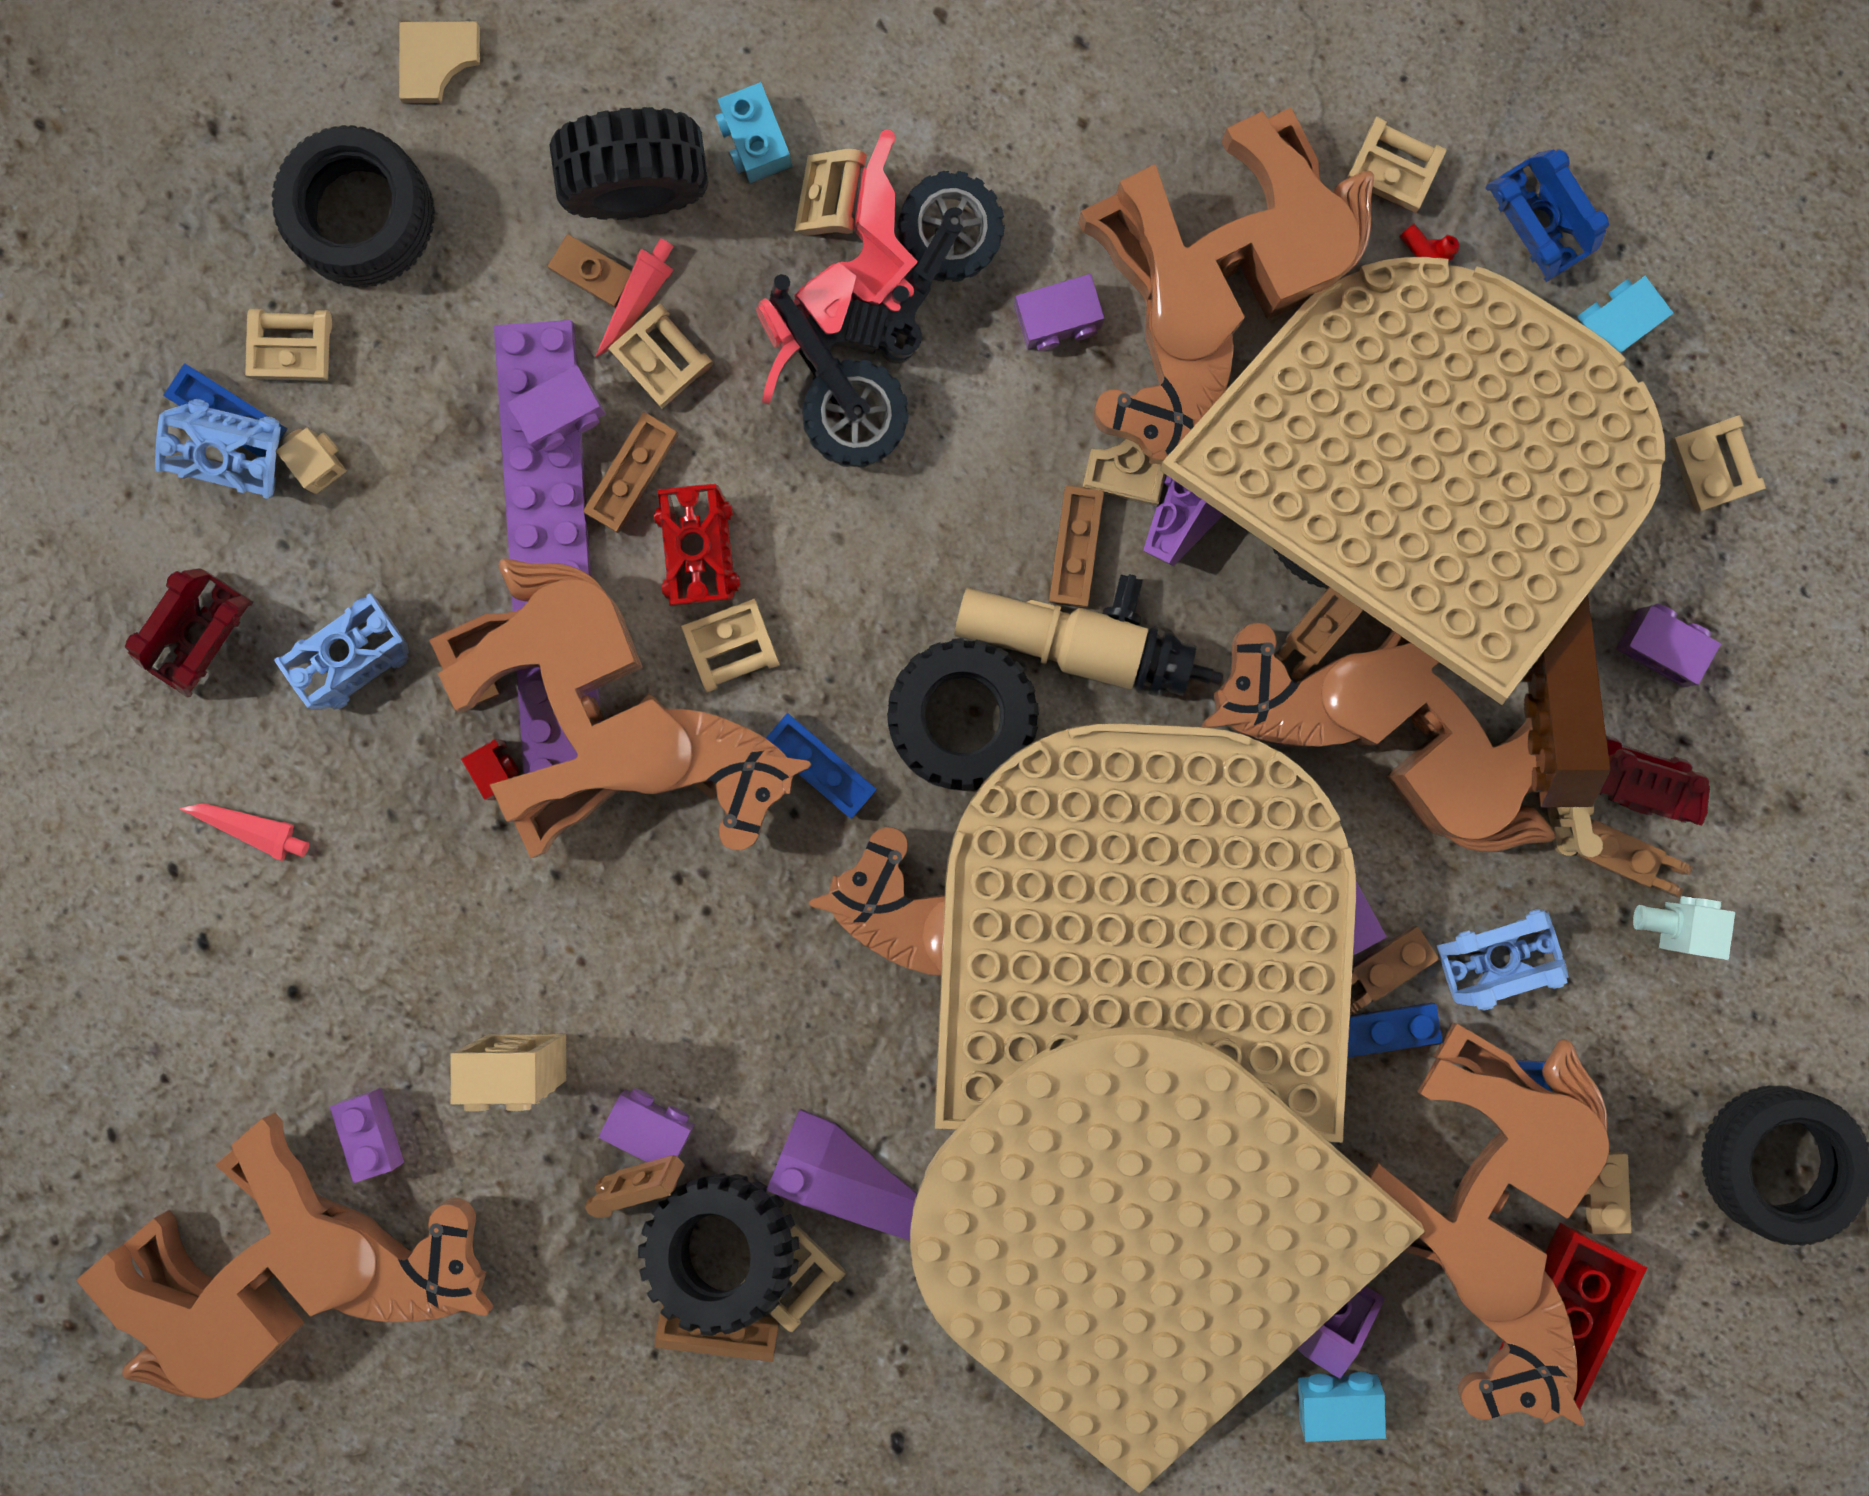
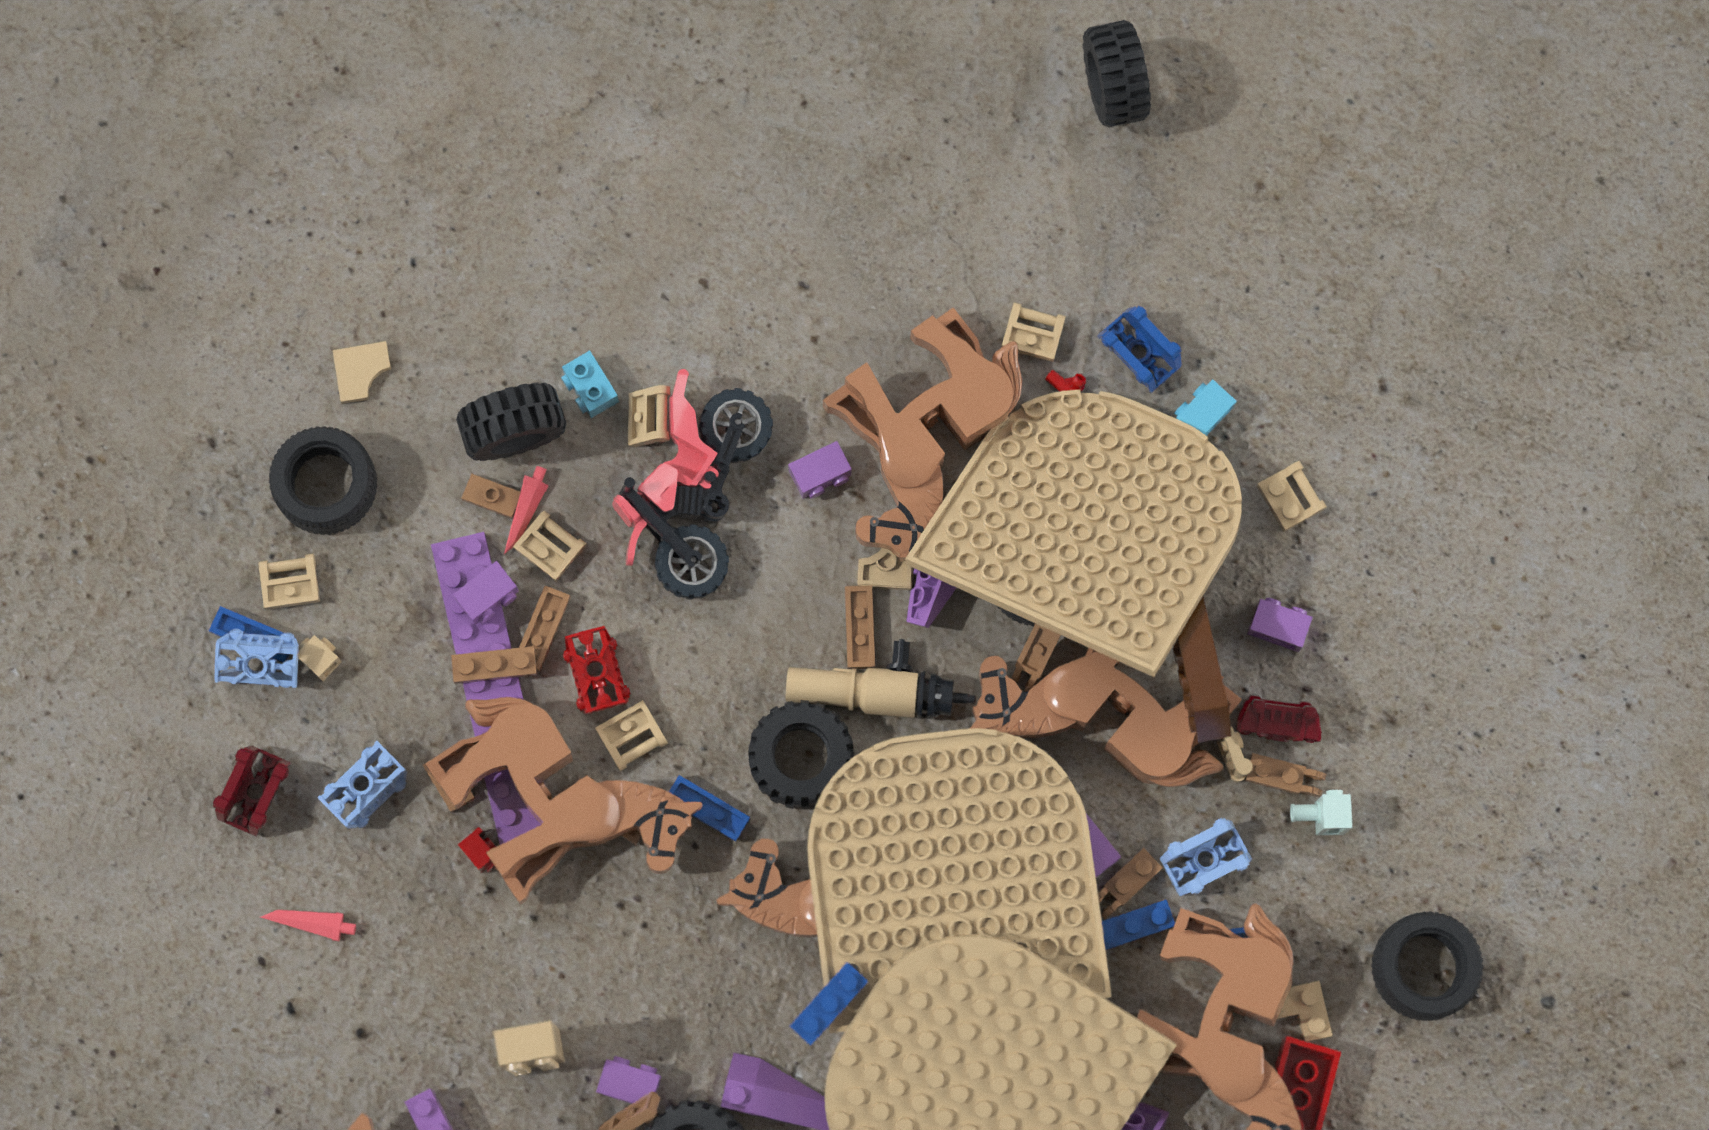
camera: 10 degrees left, 10 degrees down
none -> medium nougat plate [451,646,537,684]
none -> blue plate [789,962,868,1046]

